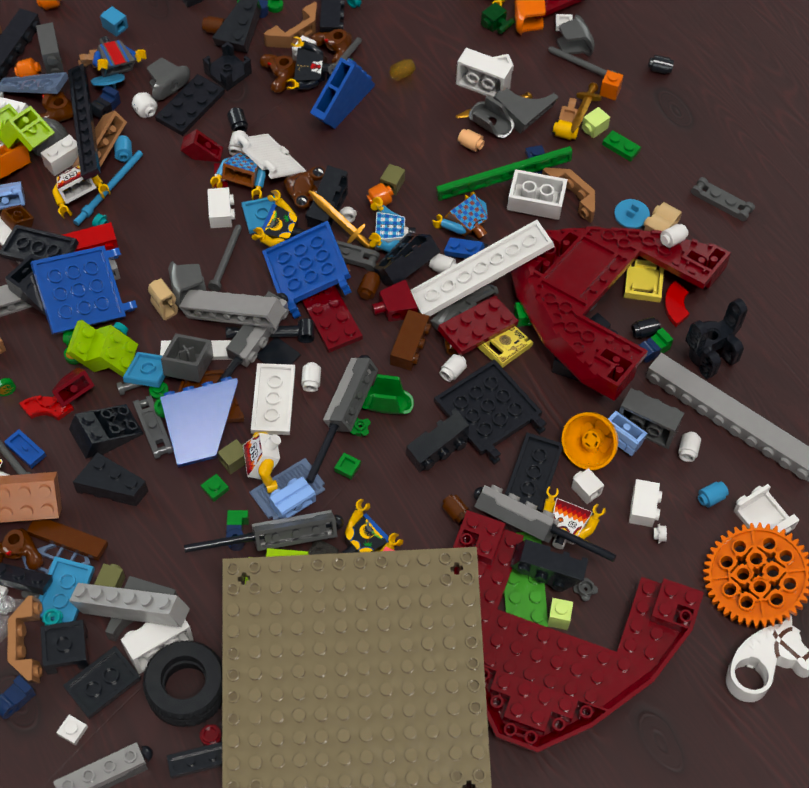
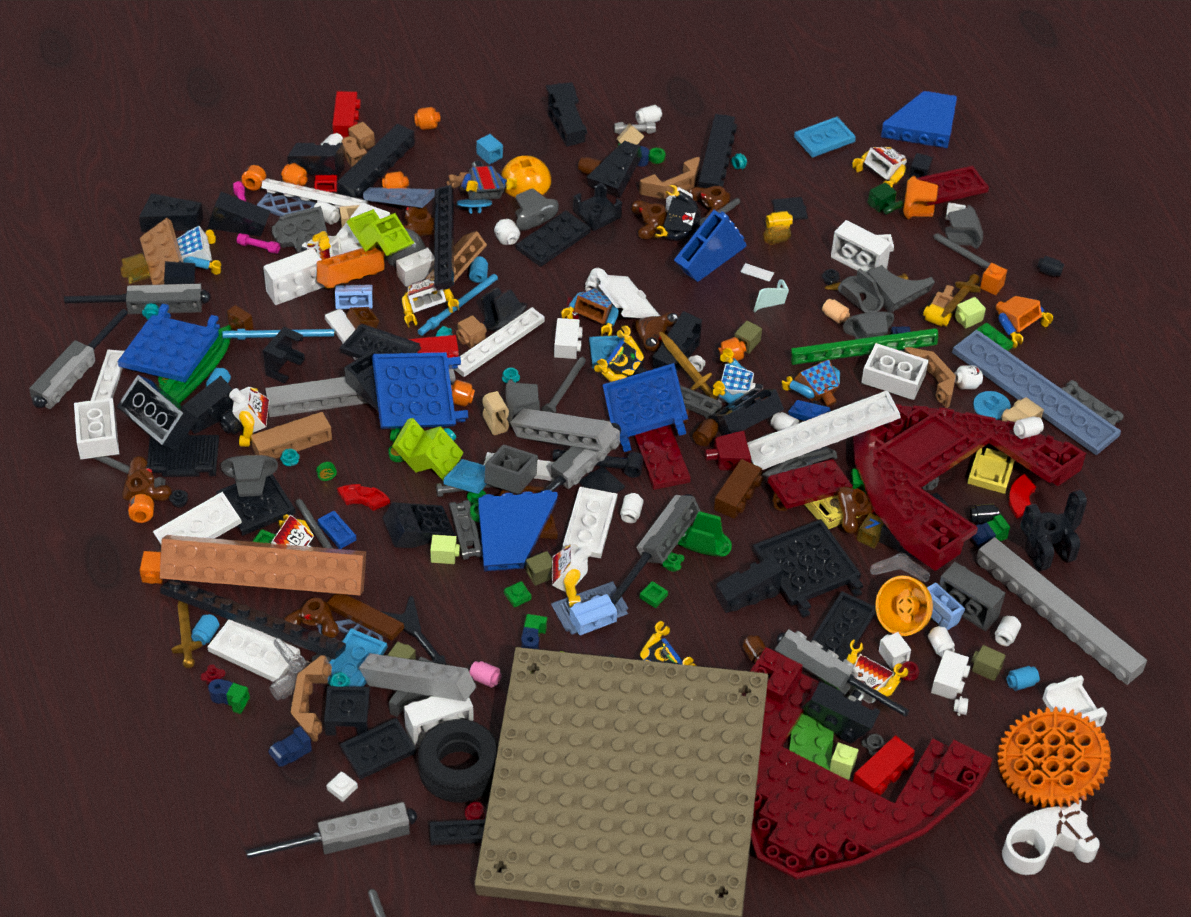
camera: 10 degrees right, 10 degrees down
dark grey brick [36,22,64,74] -> none
dark red slope [52,367,95,407] -> none
black wedge [73,452,149,507] -> none
leg [91,85,121,119] -> none
dark red slope [180,129,223,162] -> none
dark grey piece [184,510,344,553] -> none
black brick [227,107,248,132] -> none
white brick [439,354,467,382] -> none
none -> black piece [380,596,446,665]
none -> yellowish green brick [431,535,460,564]
none -> orange head [451,380,475,407]
none -> white plate [454,308,545,377]
none -> medium nougat brick [456,315,486,349]
none -> bright pink brick [469,661,502,688]
none -> black piece [481,287,528,331]
none -> light orange piece [501,155,551,197]
none -> teal plate [502,368,520,383]
none -> white sticker [741,263,774,281]
none -> light aqua piece [753,280,789,312]
none -> yellow brick [766,211,793,230]
none -> black piece [772,197,808,220]
none -> black plate [822,269,840,285]
none -> reddish brown head [838,486,874,534]
none -> dark grey piece [843,311,894,339]
none -> red brick [853,735,915,796]
none -> clear yellow brick [857,513,884,548]
none -> clear piece [870,553,930,582]
none -> dark red plate [899,661,919,681]
none -> white brick [928,626,955,657]
none -> sand blue plate [952,330,1121,455]
none -> white head [954,365,983,390]
none -> olive brick [971,645,1006,681]
none -> orange torso [996,296,1053,348]

